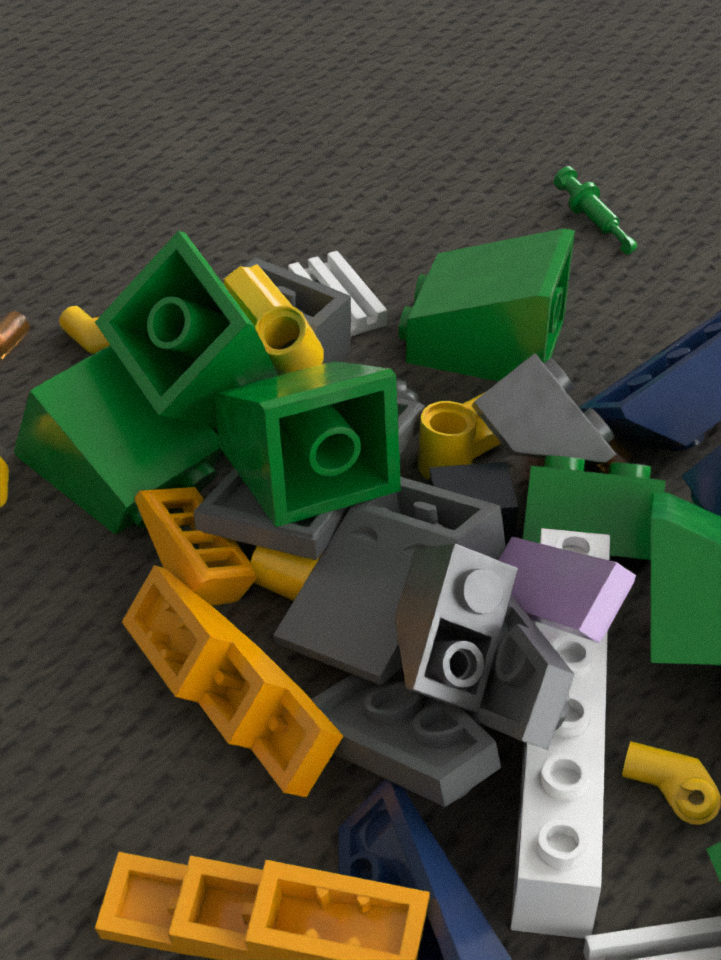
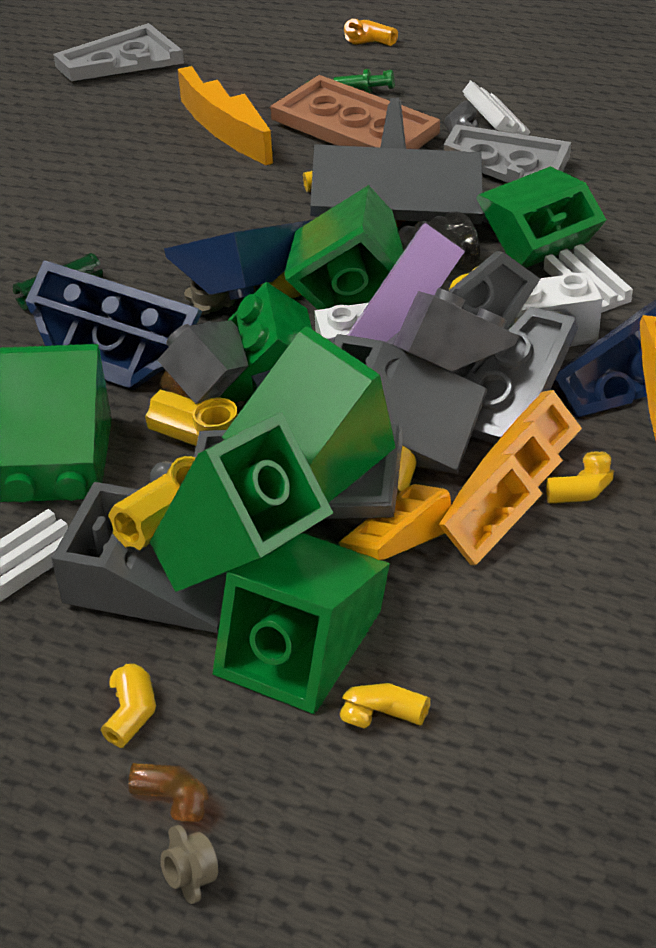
camera: 105 degrees left, 0 degrees up
none -> yellow arm [546,452,614,503]

